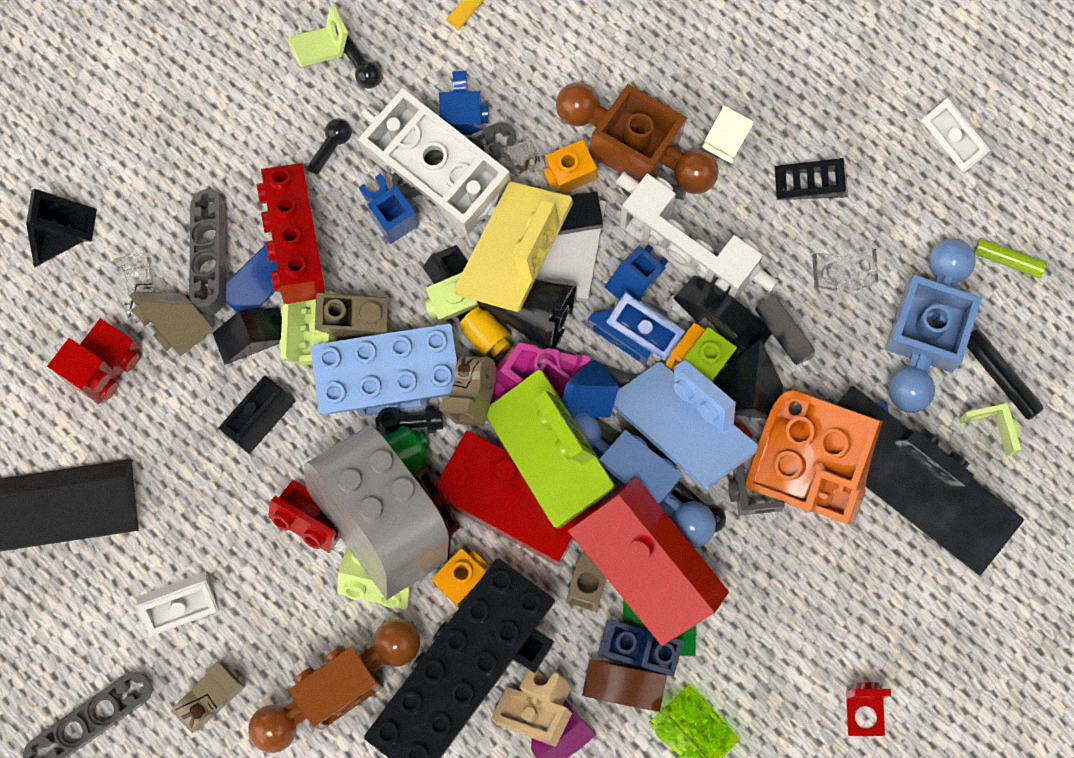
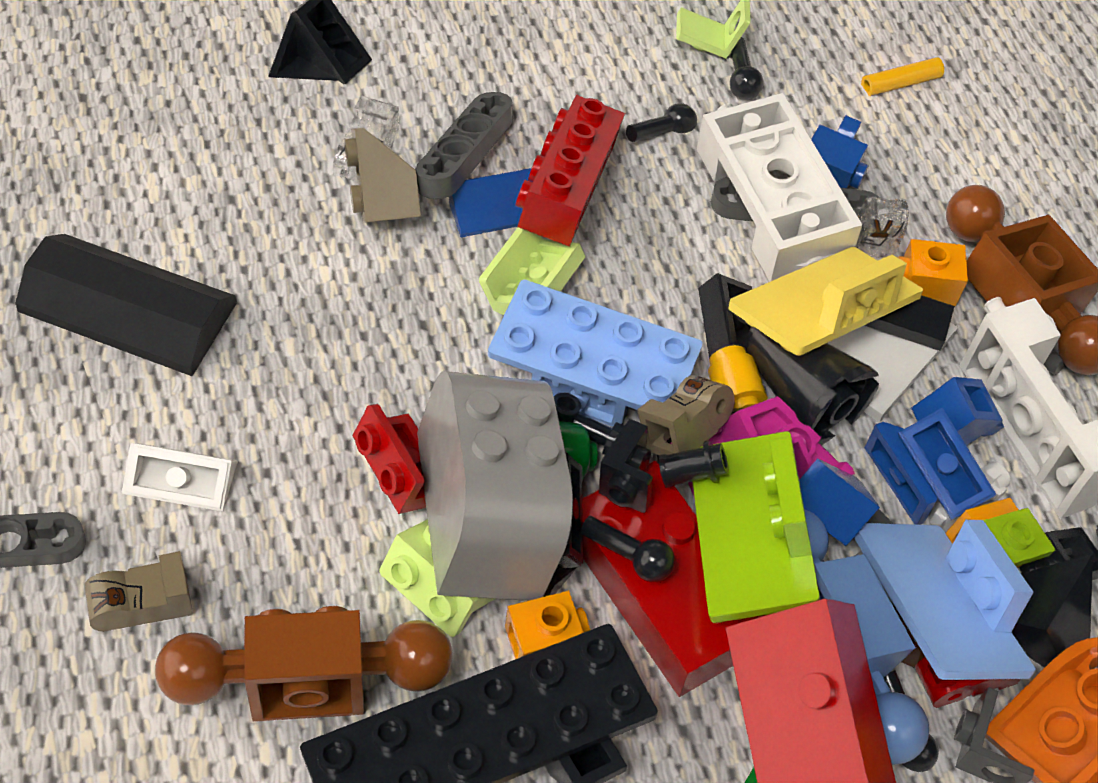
camera: 20 degrees right, 20 degrees down
red brick [47,318,141,405] -> none
black slope [213,307,282,365] -> none
black slope [218,375,296,454] -> none
dark tan slope [315,293,388,340] -> none
blue brick [358,173,419,244] -> none
yellowish green bracket [424,273,479,325] -> none
dark tan leg [566,550,606,613] -> none
black slope [673,275,755,342] -> none
none -> black bar [580,516,676,582]
none -> black bracket [599,418,653,513]
none -> black pin [659,440,729,488]

